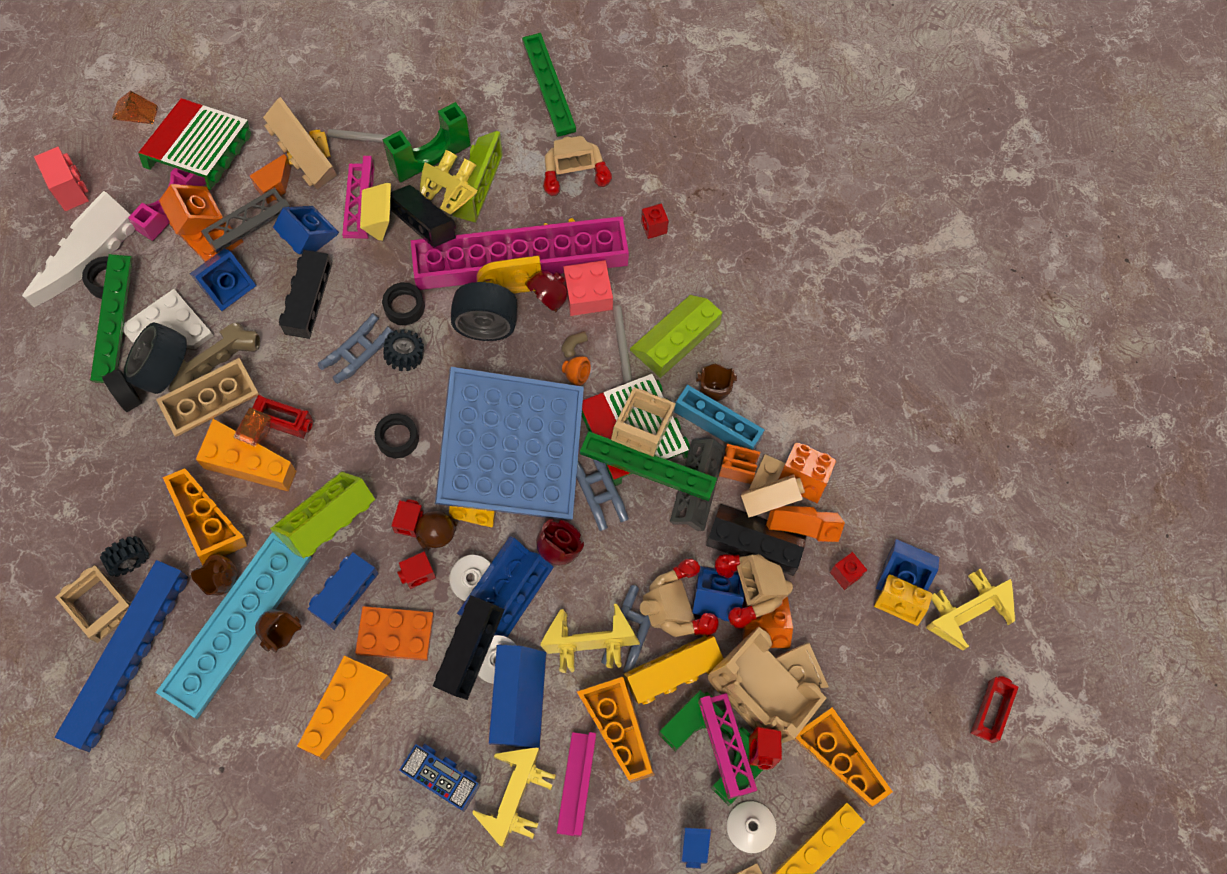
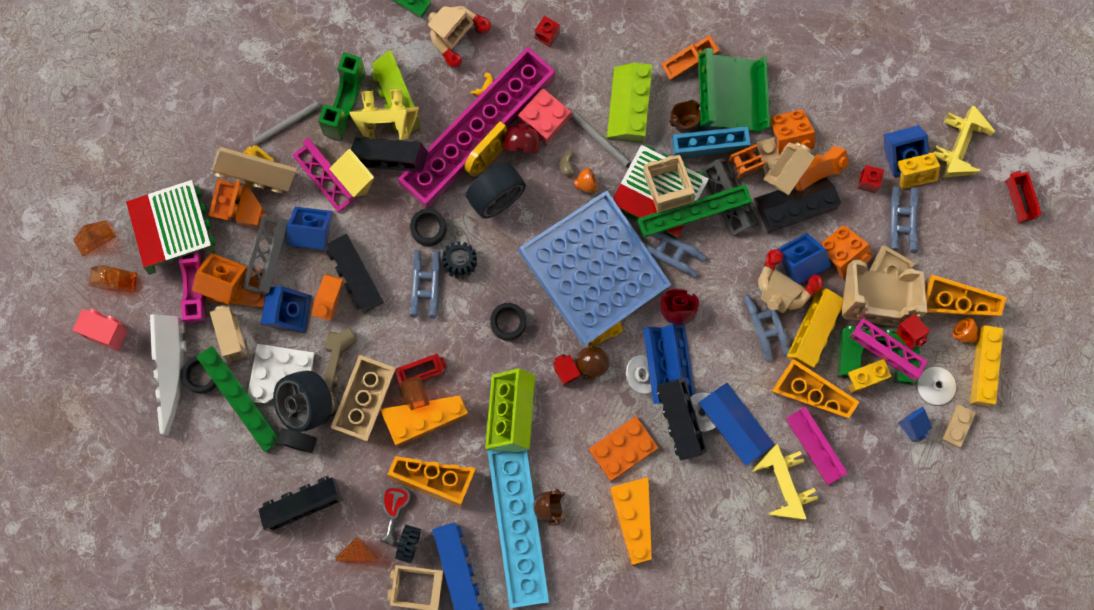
camera: 40 degrees left, 10 degrees up
reddish brown cap [191,554,238,596] -> none
blue brick [308,552,378,630] -> none
red brick [397,551,436,589] -> none
brick [399,744,480,812] -> none
light yellow hose [541,604,640,673] -> none
tan torso [715,554,793,628] -> none
none -> clear orange slope [88,265,137,292]
none -> orange bracket [208,179,243,222]
none -> tan window [210,305,248,362]
none -> black slope [259,476,343,532]
none -> orange slope [311,274,343,321]
none -> clear orange slope [336,537,378,562]
none -> flat silver piece [380,486,411,546]
none -> orange slope [661,35,722,80]
none -> green panel [698,48,771,132]
none -> yellow bracket [848,359,892,393]
none -> sand blue piece [890,186,919,254]
none -> orange brick [952,317,979,343]

